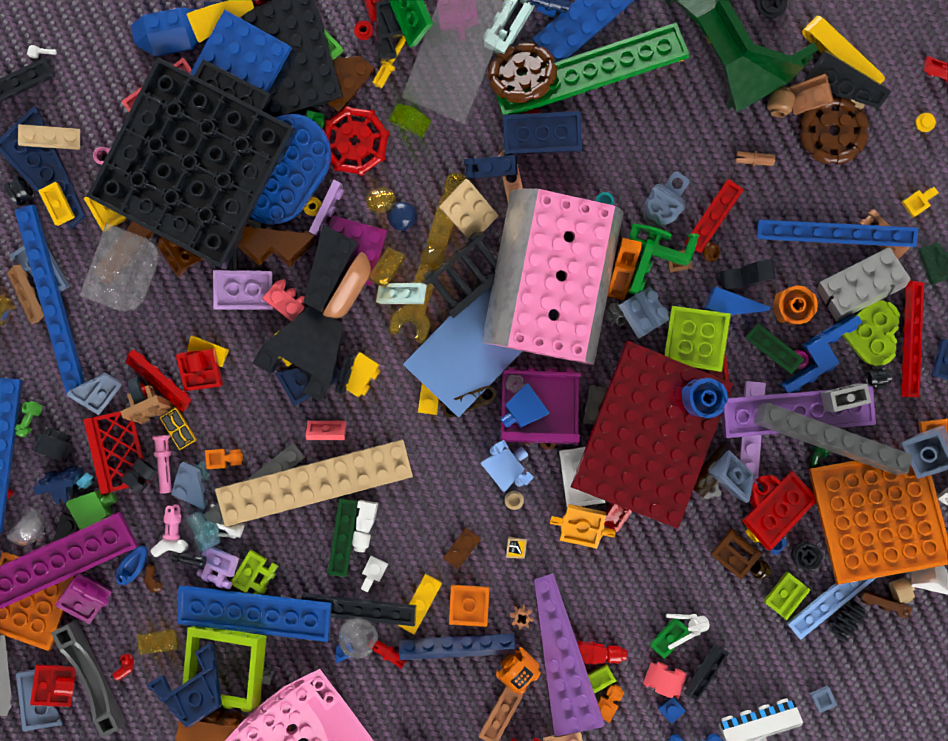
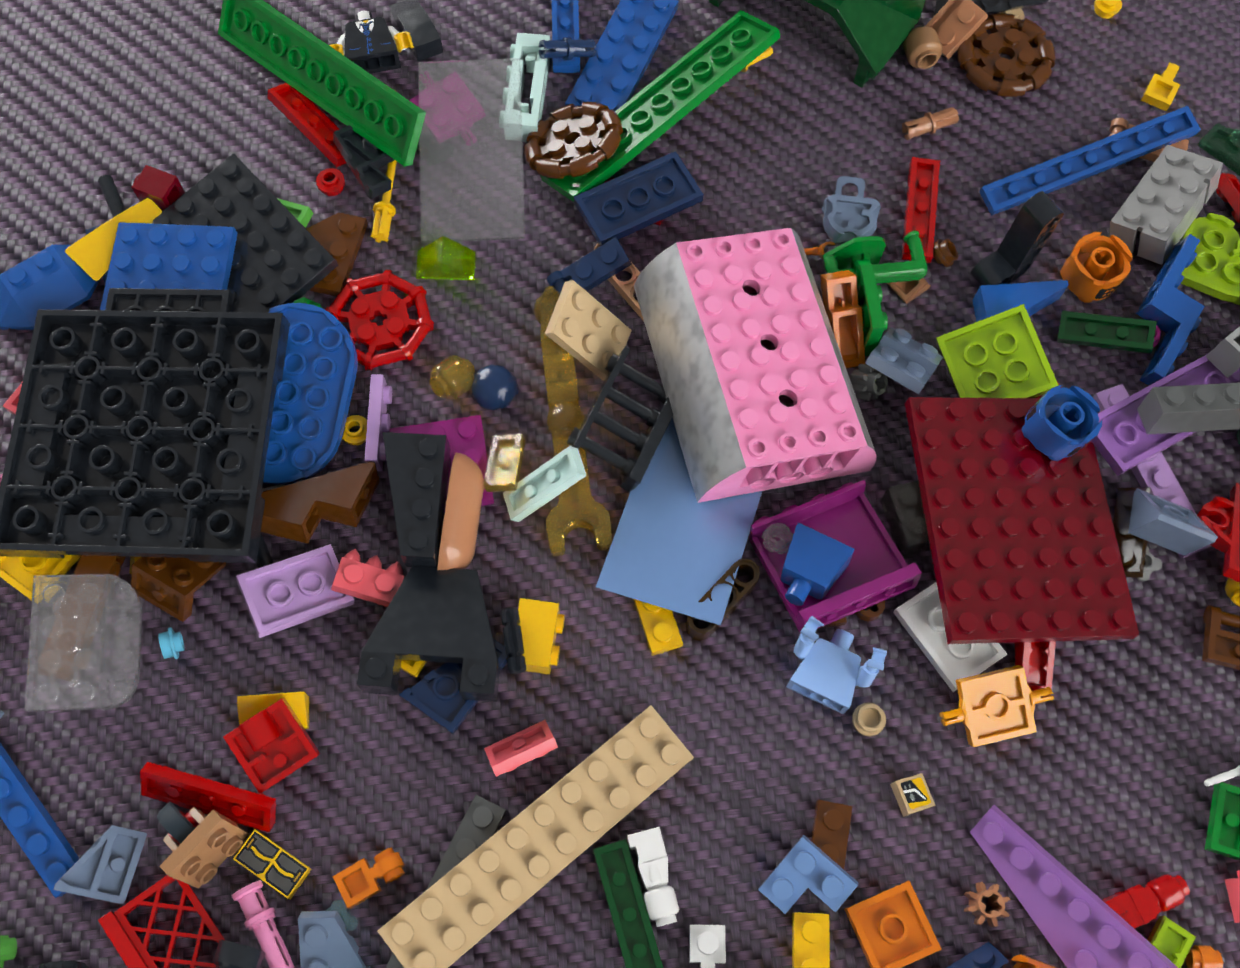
camera: 30 degrees left, 20 degrees down
none -> medium azure plate [158,627,185,659]
none -> medium blue plate [758,835,858,914]
none -> orange hand [804,241,836,259]

